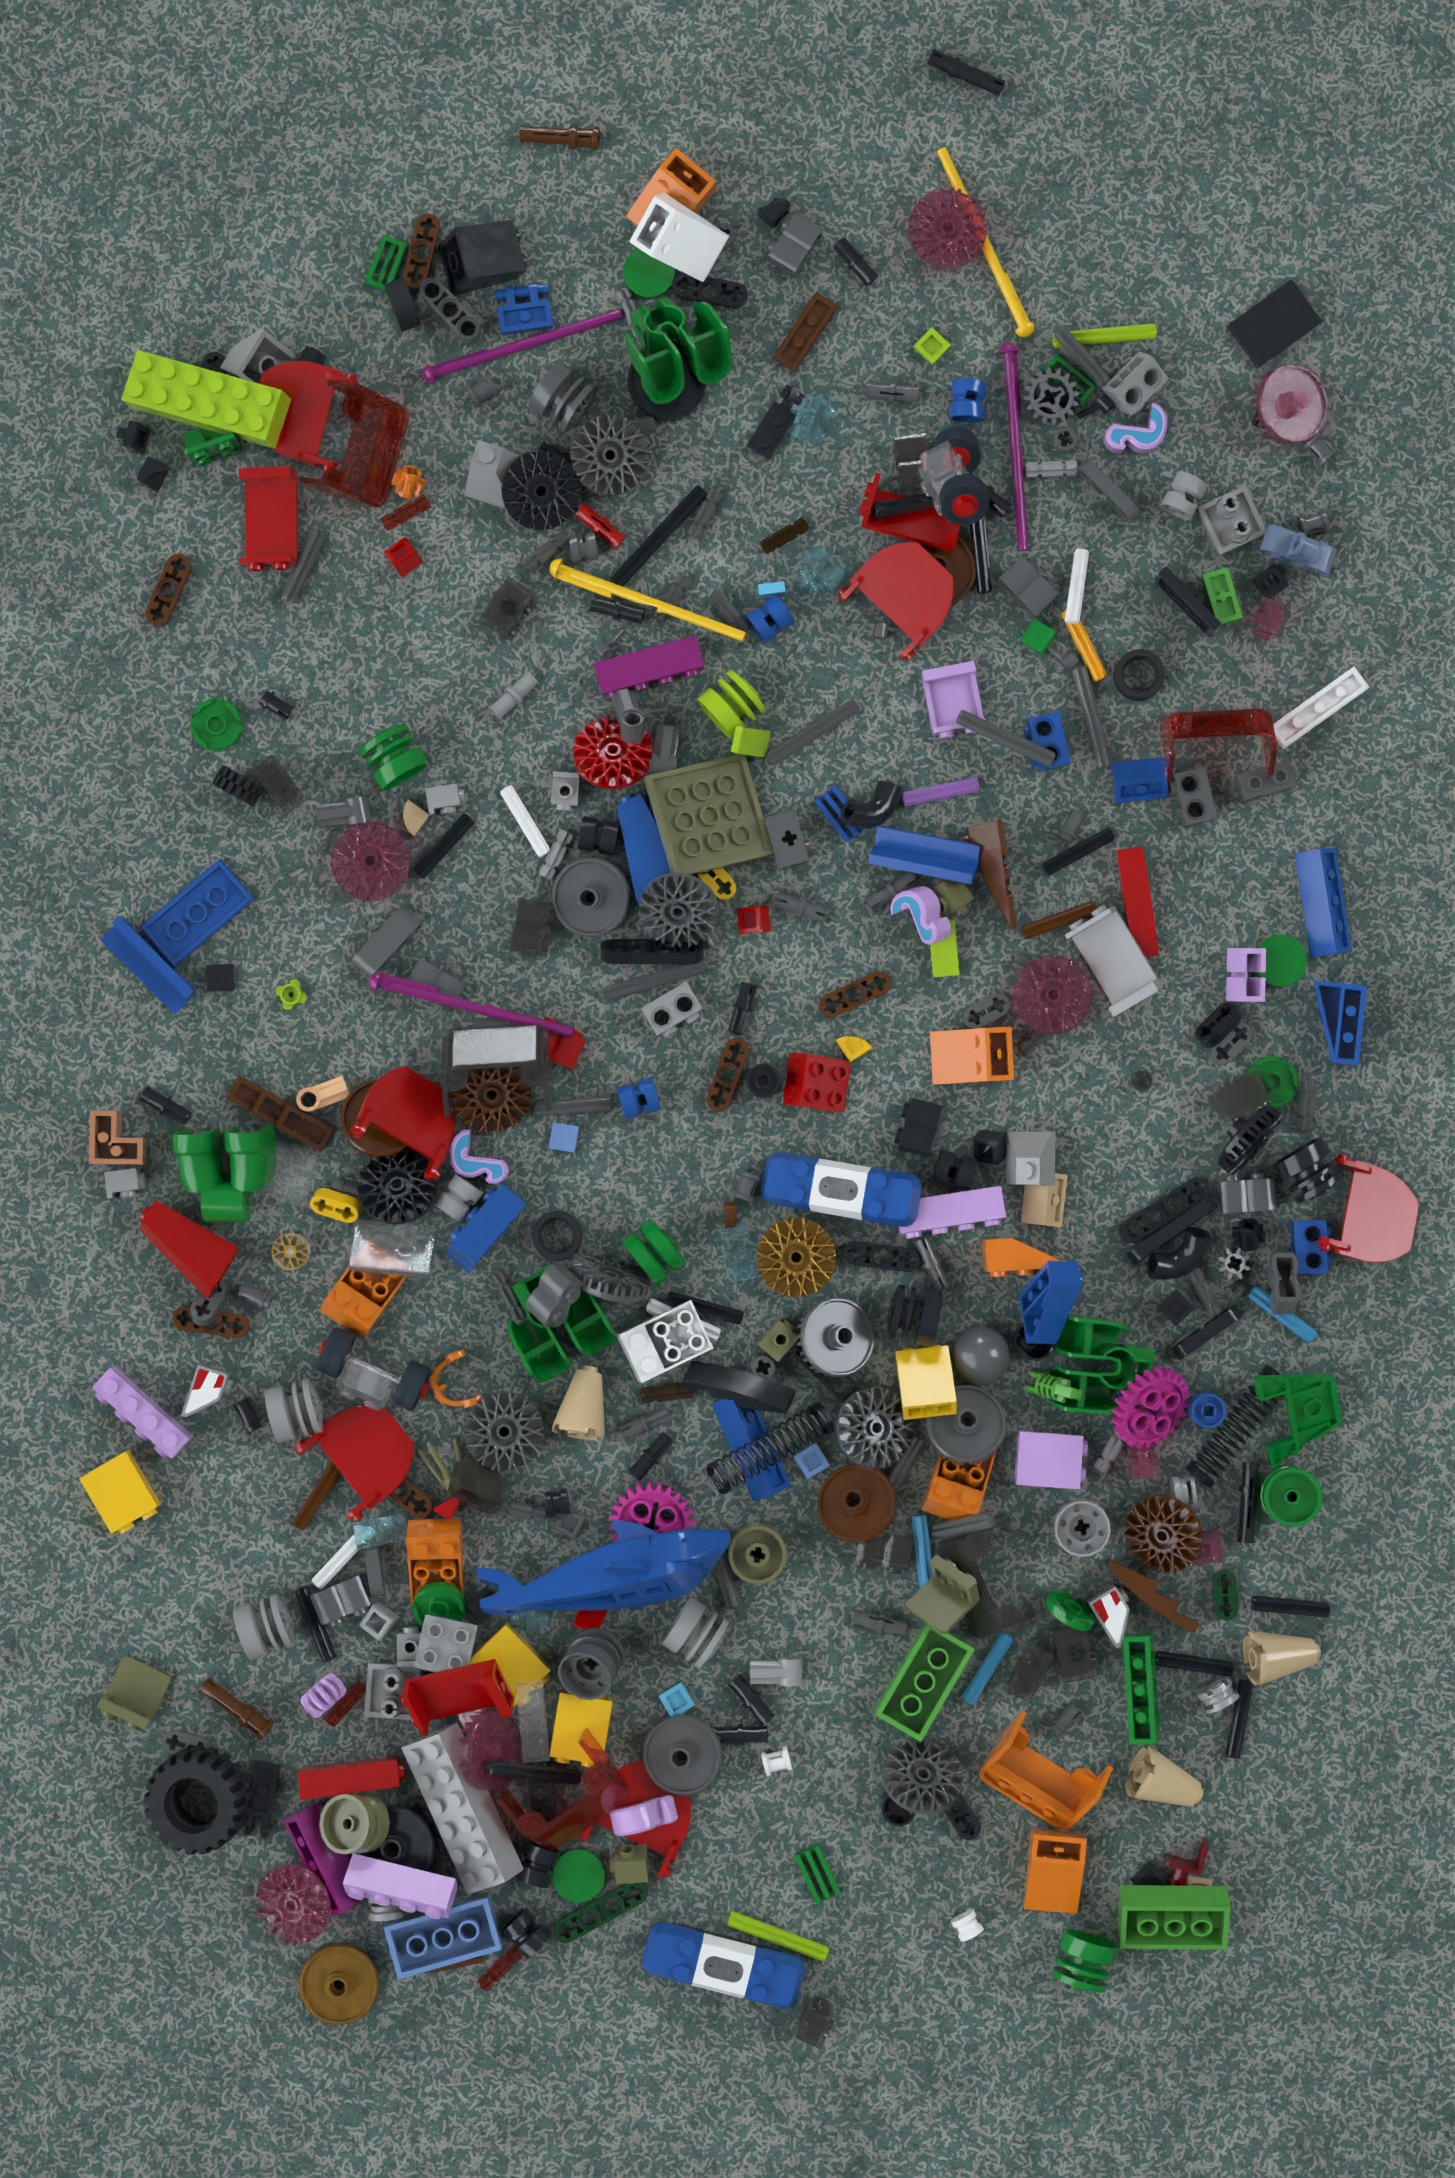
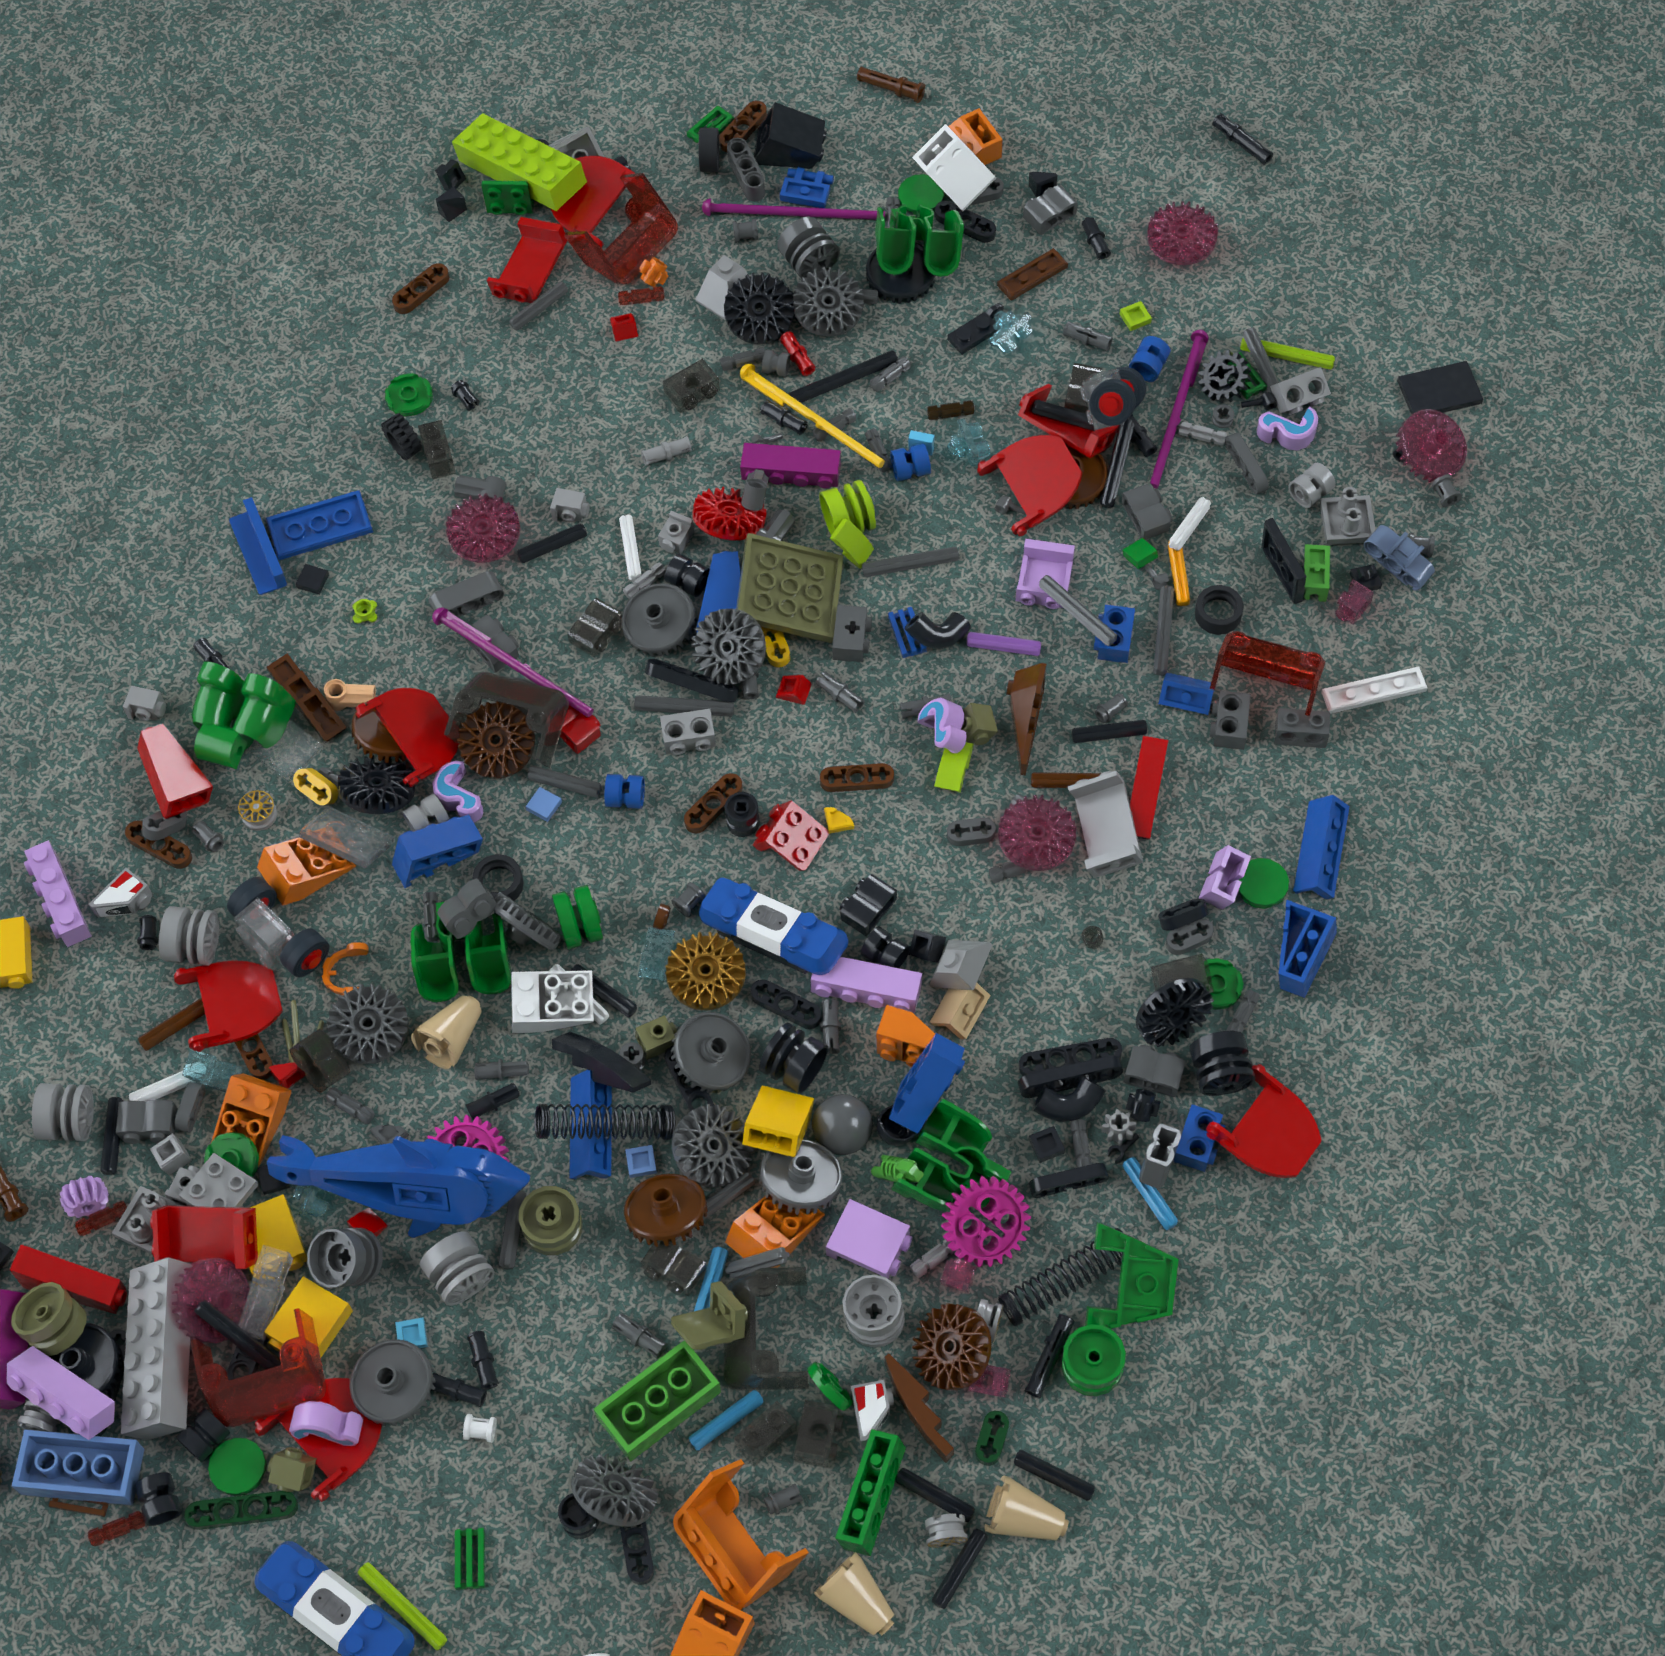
camera: 25 degrees right, 25 degrees down
nougat brick [89,1110,148,1165] -> none
green wheel [358,724,429,791] -> none
tan tile [403,800,430,837] -> none
black wheel [545,1488,571,1518] -> none
dark brown axle [641,1383,693,1403] -> none
black axle [728,982,758,1035] -> none
light grey piece [750,1657,802,1687] -> none
blue panel [868,826,981,884] -> none
orange slope [930,1027,1014,1085] -> none
yellow bar [937,147,1034,338] -> none
blue wheel [1187,1392,1226,1428] -> none

